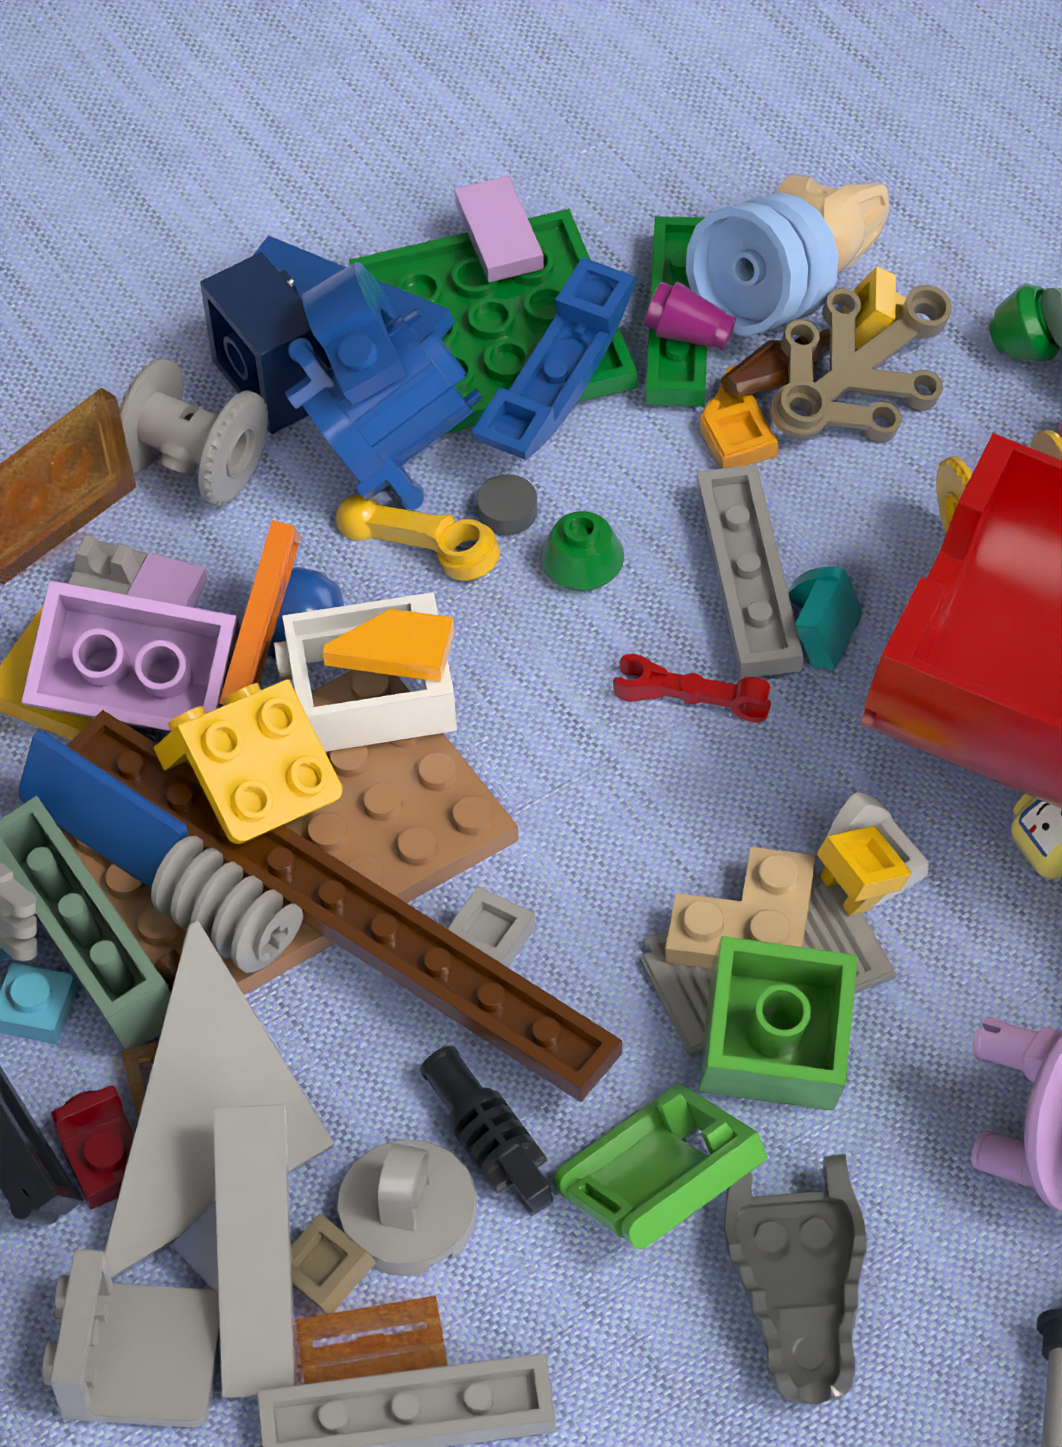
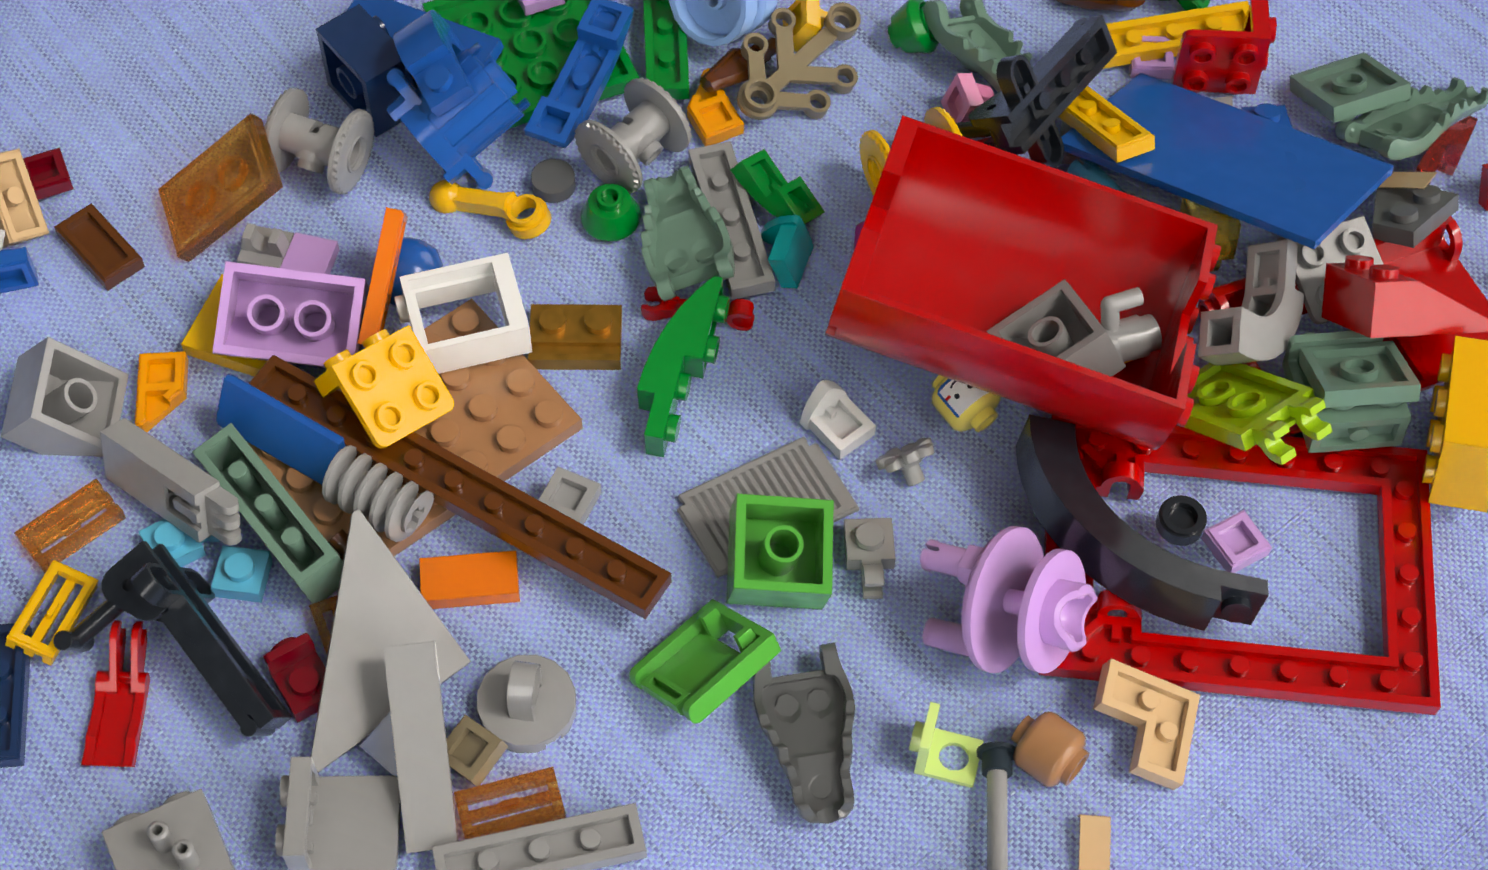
camera: 10 degrees left, 5 degrees up
light orange tile [323,609,454,682] -> none
black hinge [420,1046,554,1216] -> none
magenta cone [644,281,737,351] -> none
tan plate [665,847,816,969] -> none
yellow tile [816,825,912,916] -> none
none -> orange tile [419,550,520,609]
none -> pearl gold plate [528,304,622,370]
none -> light grey hose [574,78,692,194]
none -> green slope [637,276,730,457]
none -> sand green animal [641,165,735,301]
none -> green slope [730,149,825,225]
none -> light grey plate [843,518,896,599]
none -> light grey plant [875,438,935,486]
none -> yellowish green bracket [909,702,984,788]

